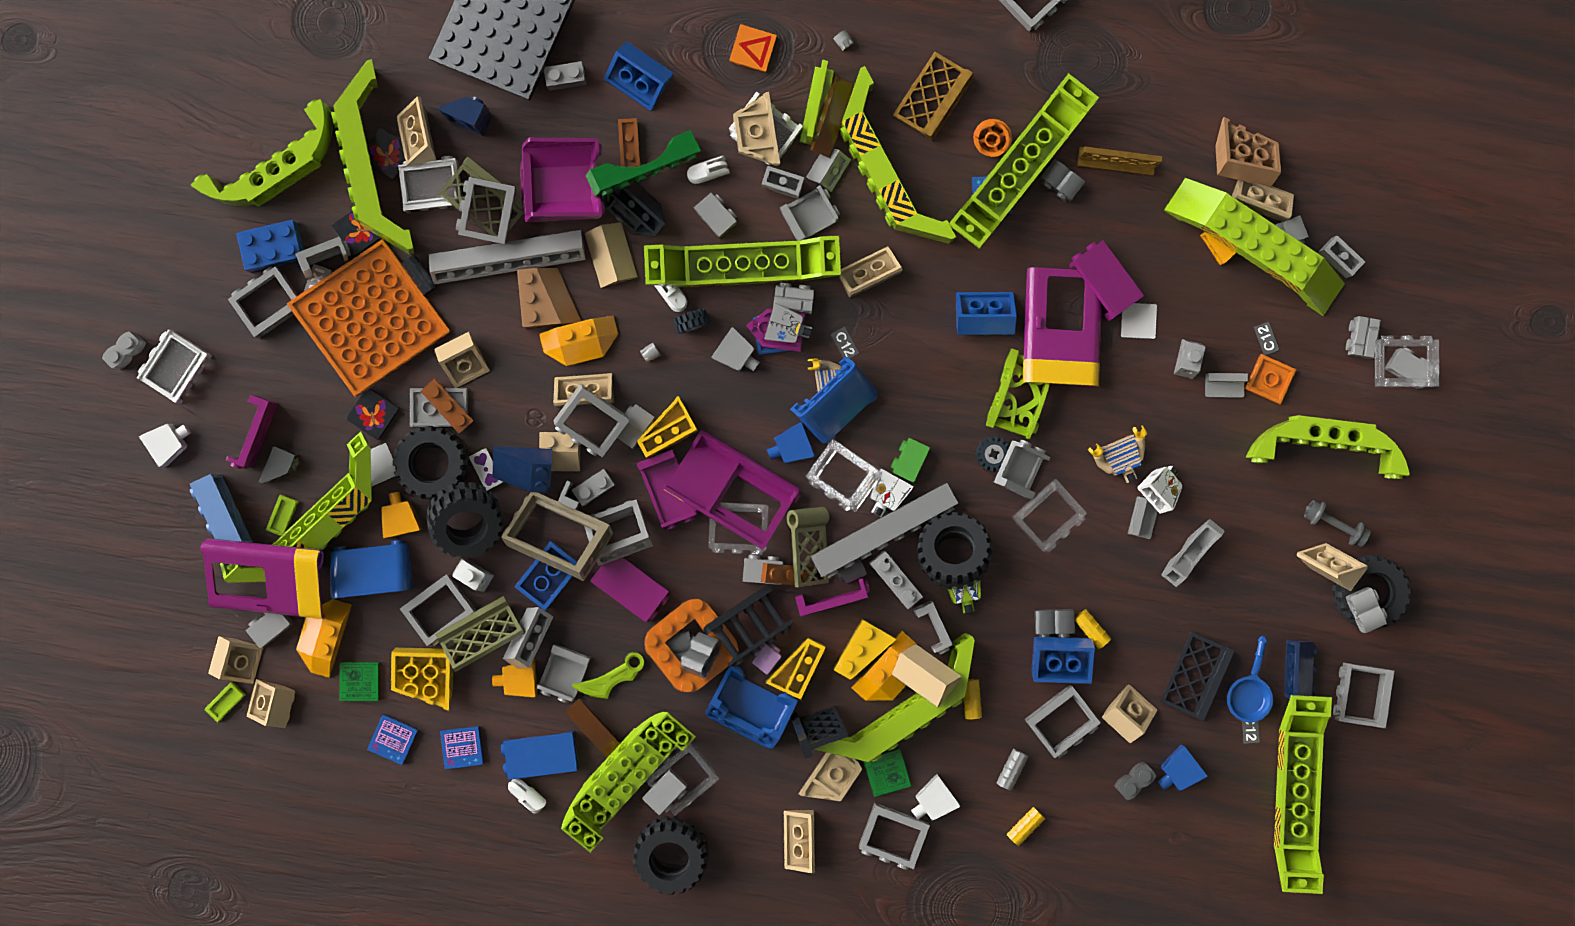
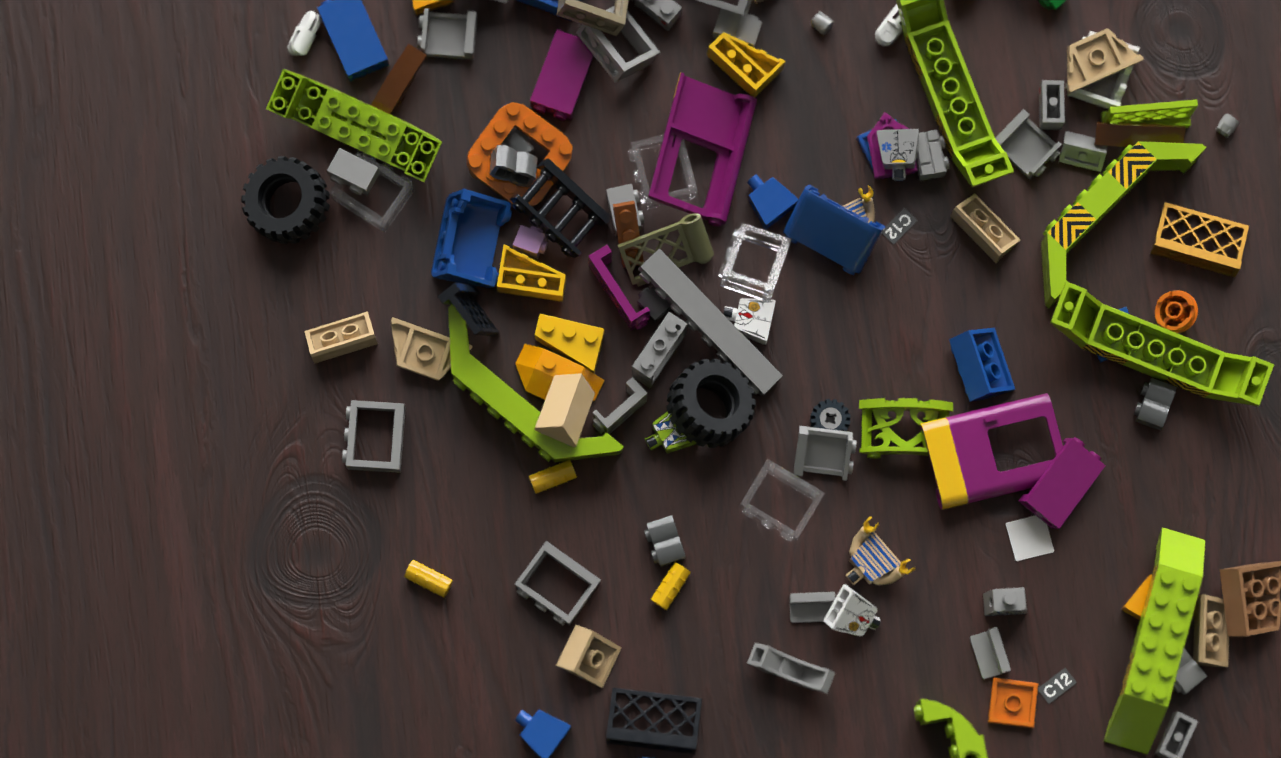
camera: 70 degrees right, 10 degrees down
lime piece [572,652,644,699] -> none
magenta panel [636,449,698,530] -> none
black wheel [673,308,710,335] -> none
white arm [687,155,730,184] -> none
light grey brick [694,193,737,238] -> none
light grey torso [711,327,760,372] -> none
orange tile [729,24,777,73] -> none
green tile [864,748,911,797] -> none
bright green brick [890,438,930,483] -> none
white torso [911,774,960,820] -> none
light grey axle [996,749,1029,791] -> none
blue brick [1031,637,1095,684] -> none
pearl gold fence [1077,147,1162,176] -> none
dark grey brick [1114,762,1156,800] -> none

